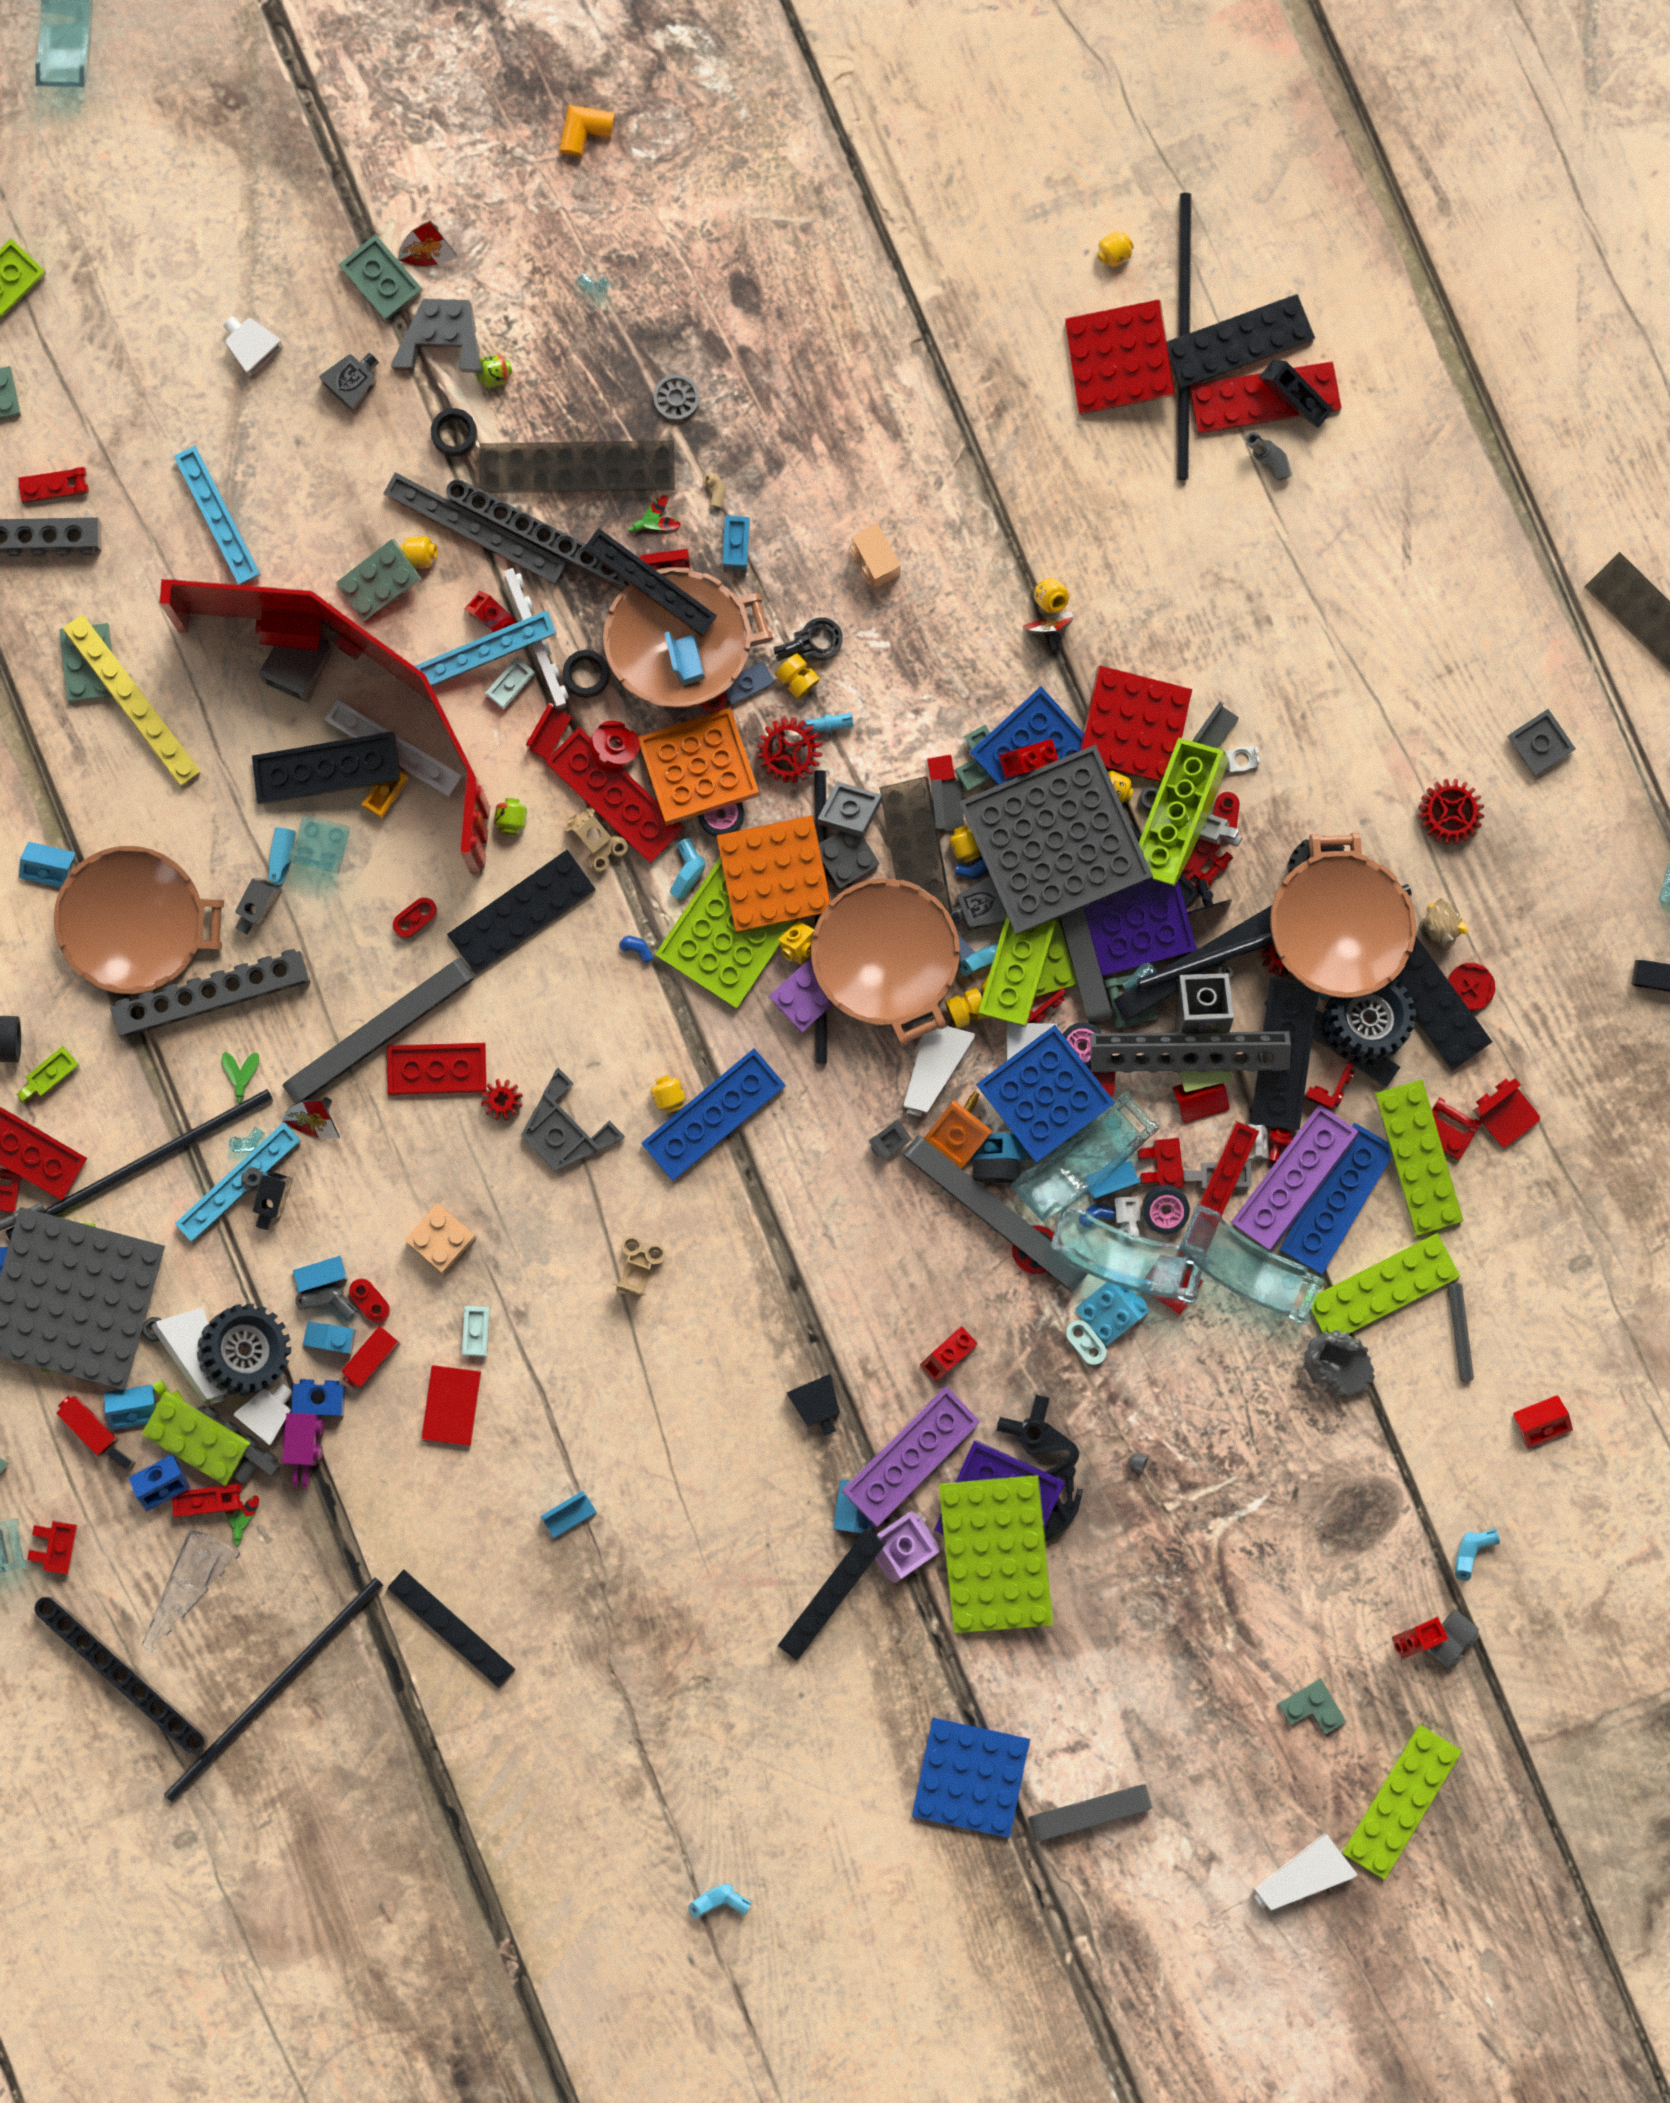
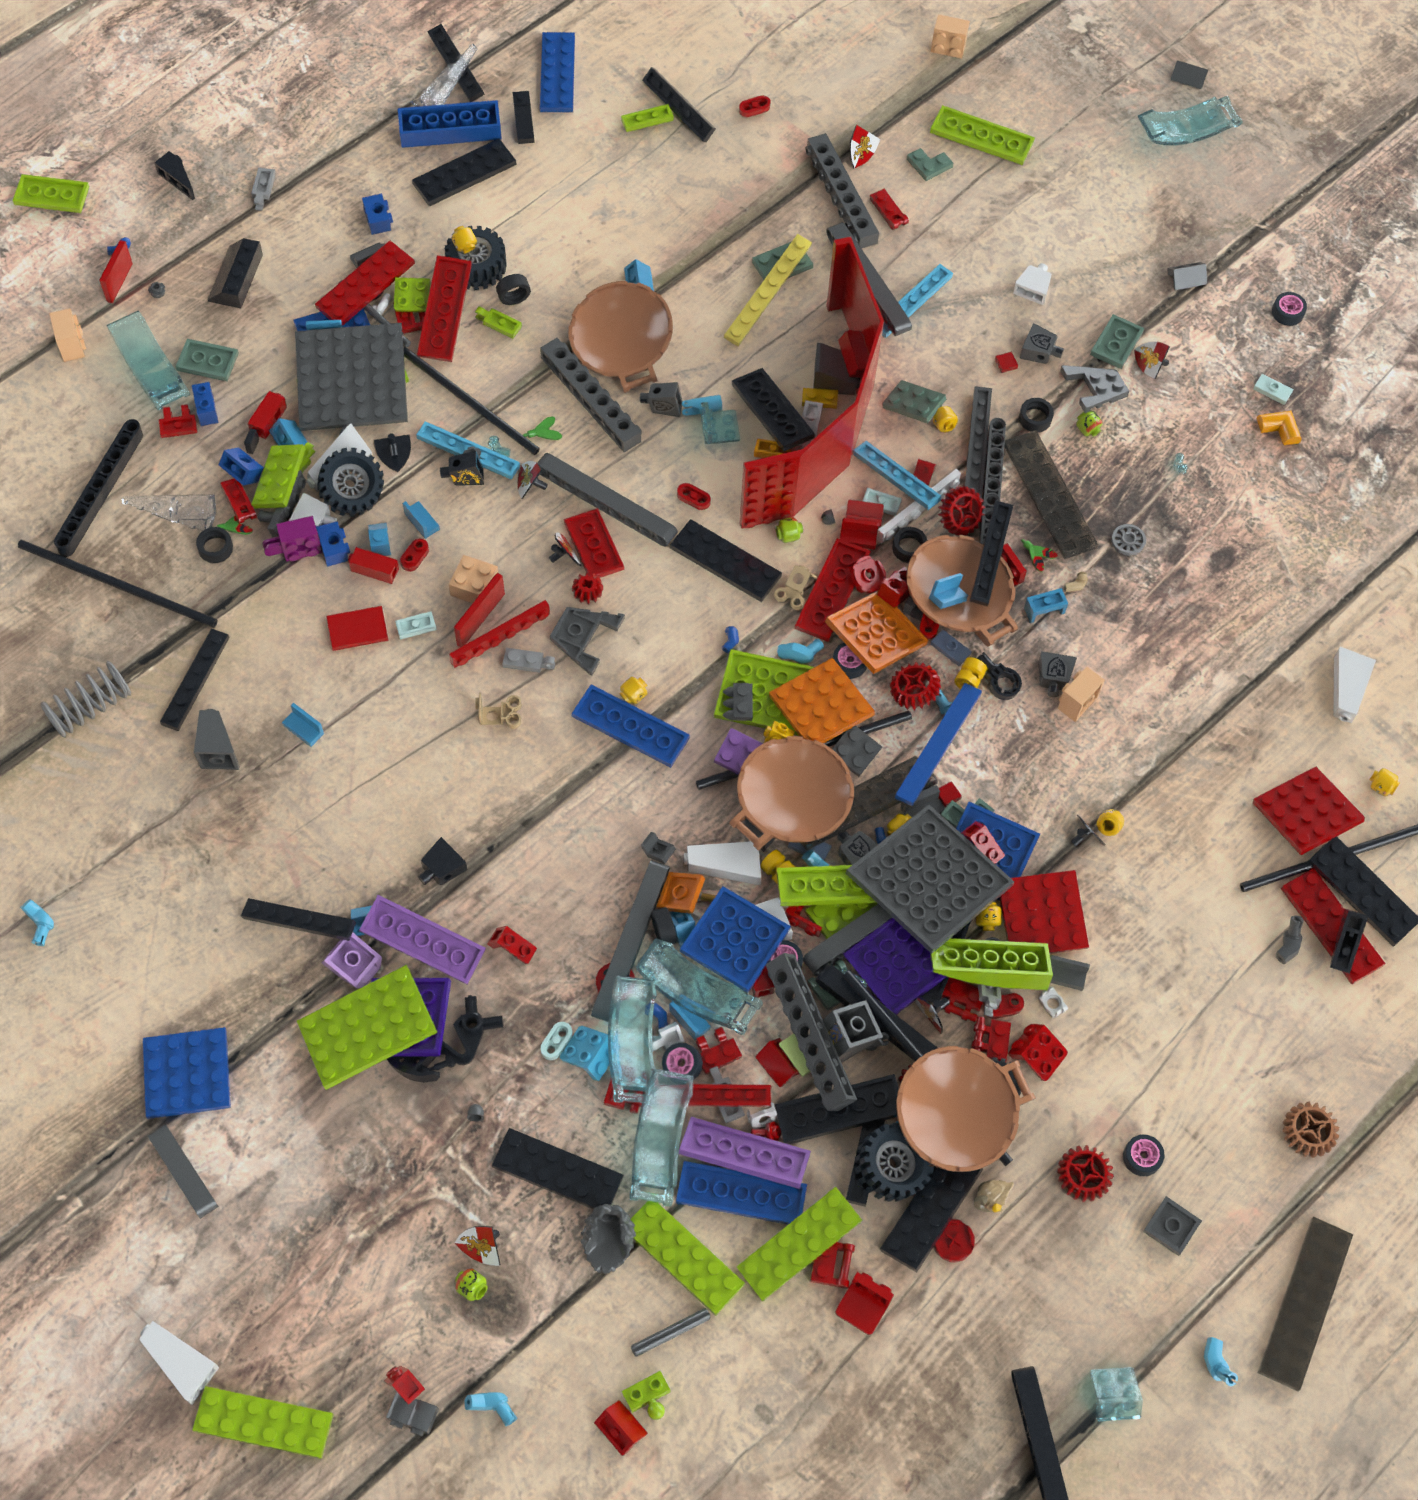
camera: 70 degrees right, 20 degrees down
dark grey arm [295,1285,358,1321] -> none
plate [818,782,883,838] -> none
sand green plate [1277,1678,1347,1734] -> none
red bracket [1304,1062,1355,1110] -> none
none -> light grey piece [41,661,131,738]
none -> blue brick [192,382,219,426]
none -> dark grey slope [194,709,240,770]
none -> black tyre [196,527,233,563]
none -> black shield [374,433,411,472]
none -> red plate [449,600,550,668]
none -> red tile [454,573,505,647]
none -> shield [455,1226,501,1266]
none -> lime head [455,1268,488,1301]
none -> black plate [492,1128,624,1209]
none -> light grey plate [503,648,555,673]
none -> shield [549,532,582,566]
none -> lime plate [622,1371,671,1420]
none -> dark grey plate [723,683,753,721]
none -> yellow plate [802,388,838,409]
none -> dark grey hinge [821,509,835,525]
none -> dark grey beam [826,222,912,336]
none -> red panel [846,499,884,527]
none -> red brick [877,567,910,608]
none -> blue tile [895,683,982,806]
none -> red gear [938,486,985,536]
none -> red plate [971,1017,1011,1063]
none -> red tile [995,351,1018,373]
none -> red bracket [1008,1024,1068,1081]
none -> dark grey torso [1038,651,1077,697]
none -> wheel [1123,1134,1165,1176]
none -> panel [1167,262,1207,290]
none -> light aqua plate [1253,374,1294,405]
none -> black wheel [1272,292,1307,326]
none -> nougat gear [1282,1101,1340,1158]
none -> white slope [1333,646,1376,723]

